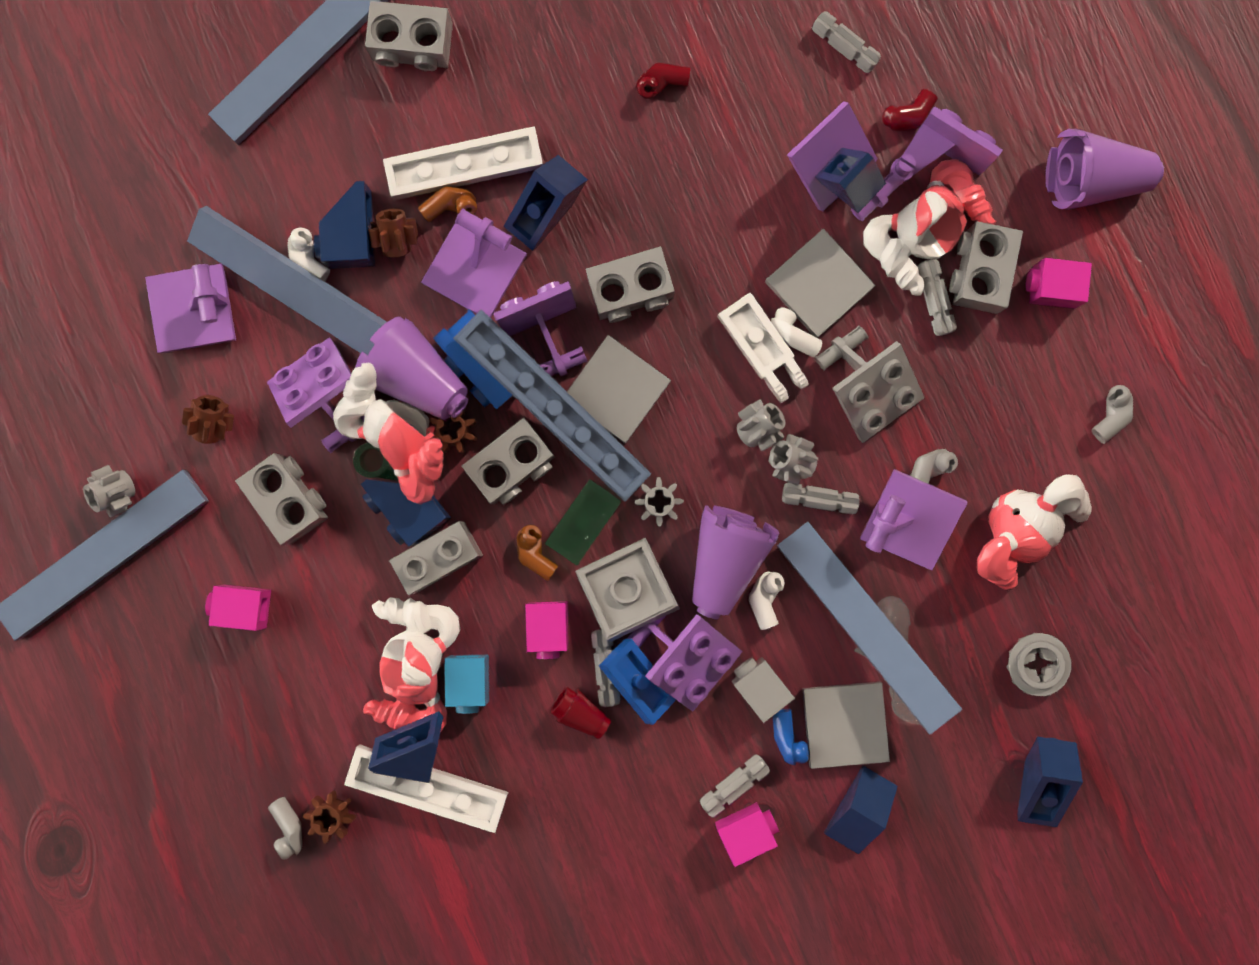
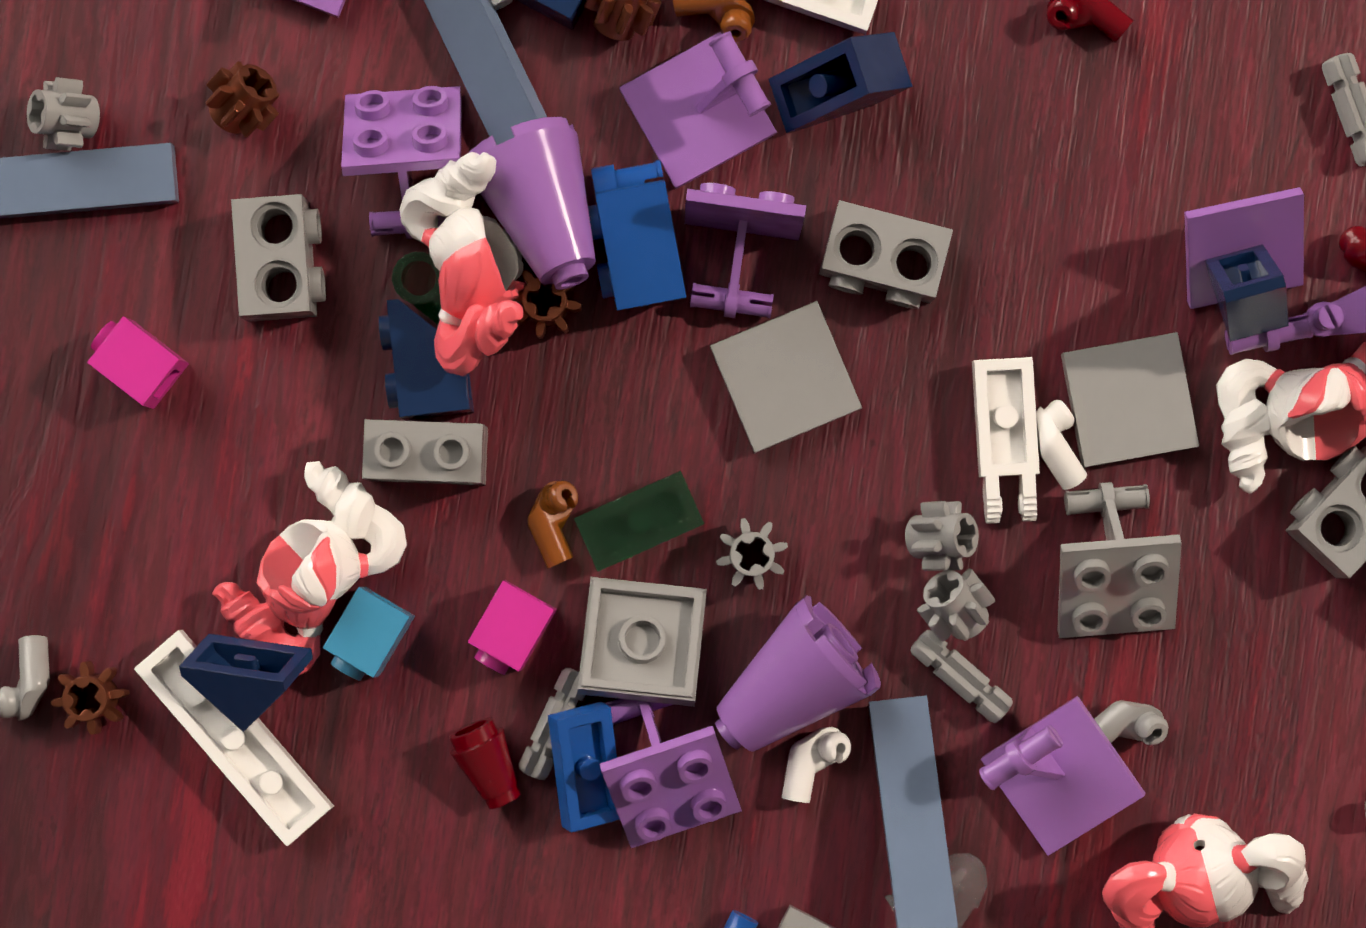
camera: 30 degrees right, 0 degrees up
sand blue tile [453,309,651,502] -> none
light grey brick [462,418,555,506] -> none
light grey brick [731,657,795,723] -> none
light grey axle [917,259,957,336] -> none

